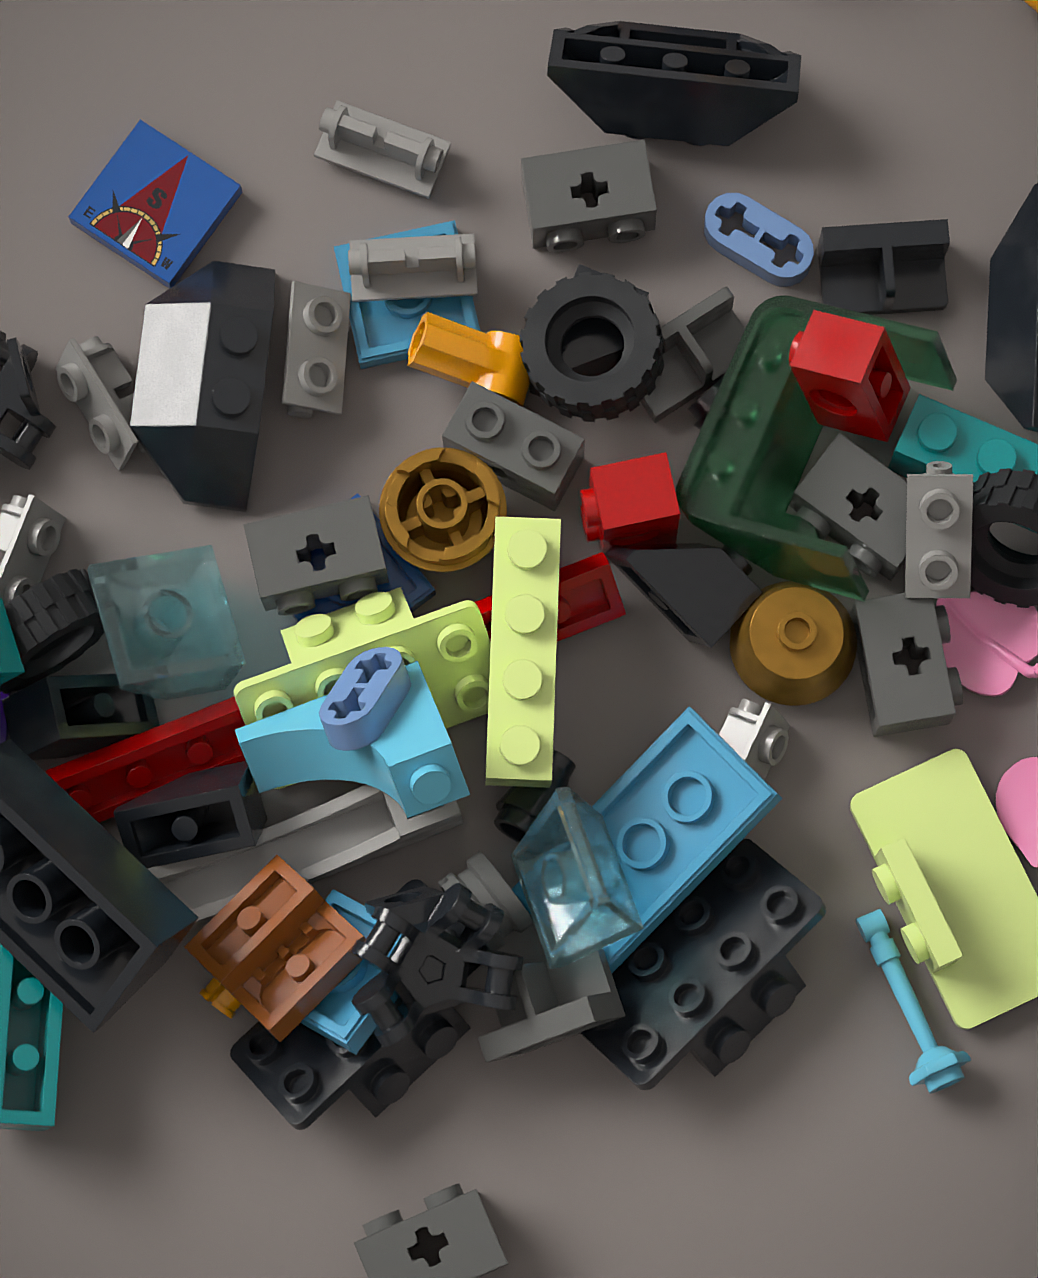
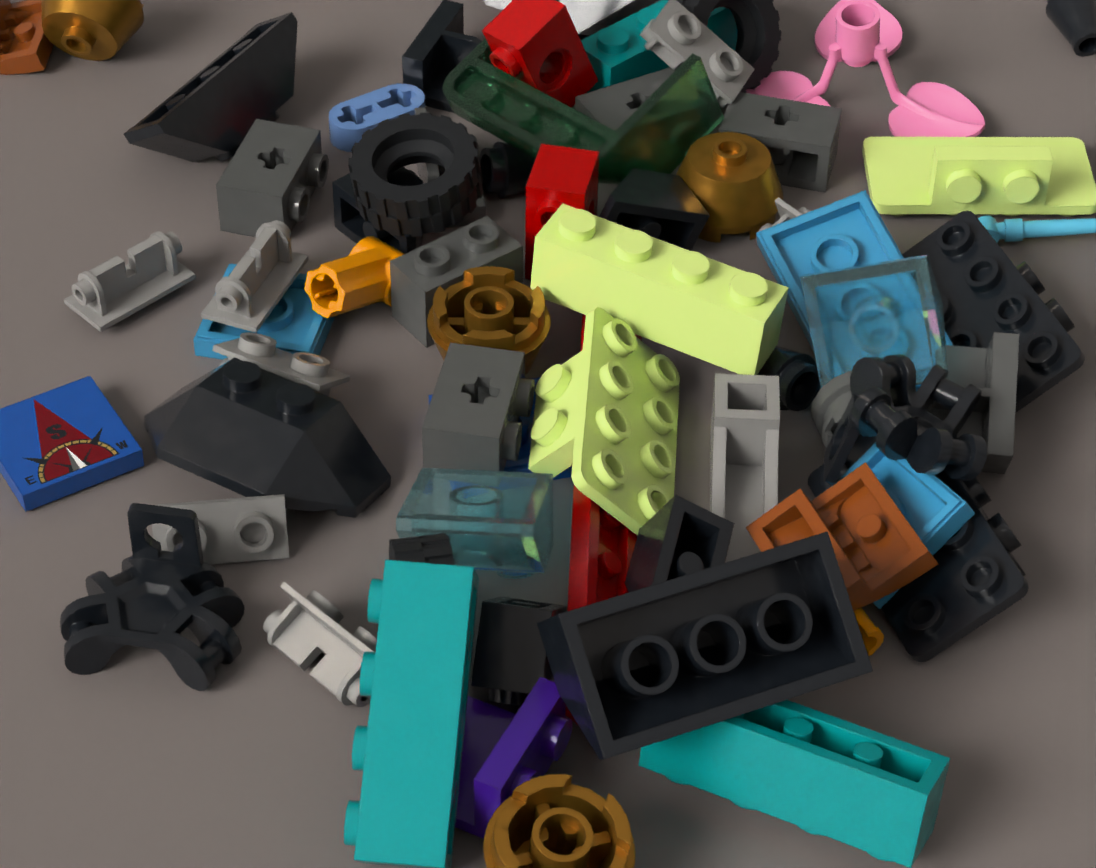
camera: 70 degrees left, 35 degrees down
medium azure arch [235,661,470,818] -> none
medium blue beam [318,647,411,751] -> none

